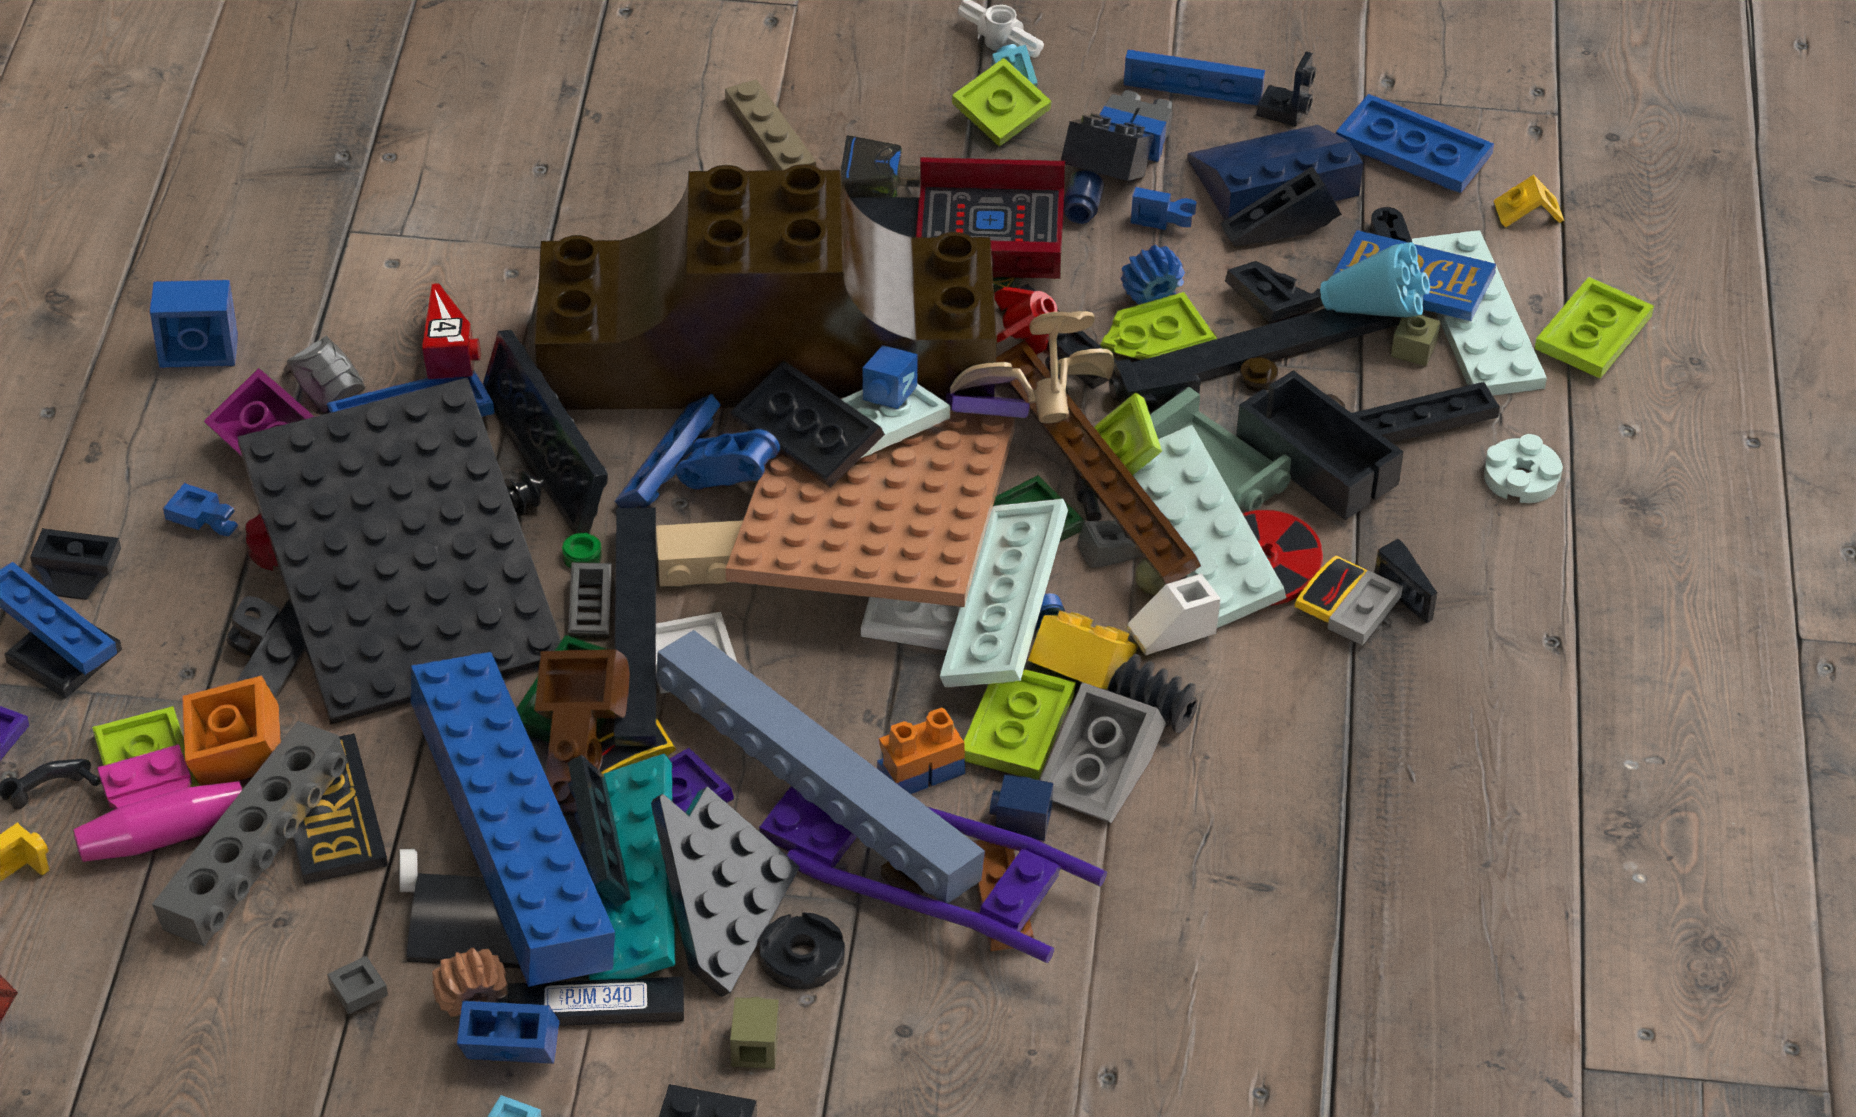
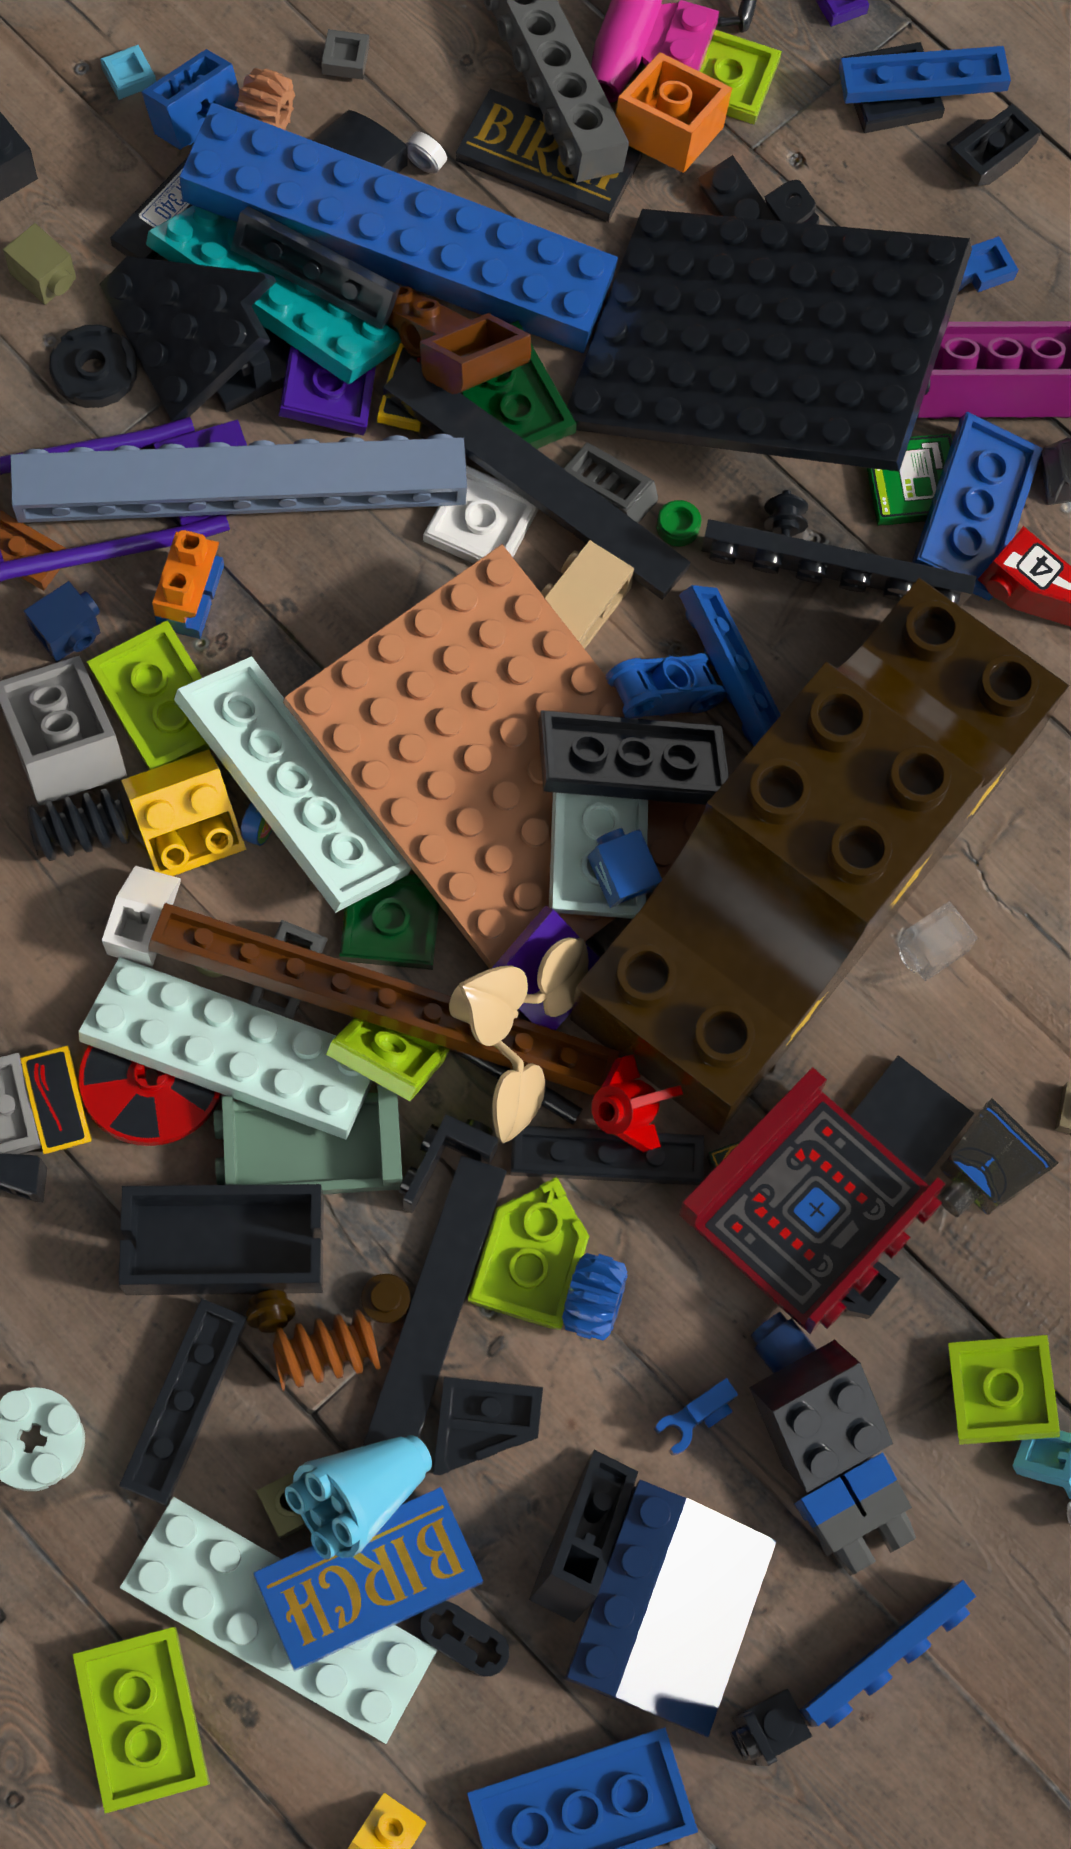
camera: 125 degrees right, 25 degrees up
none -> dark orange piece [273,1309,381,1392]

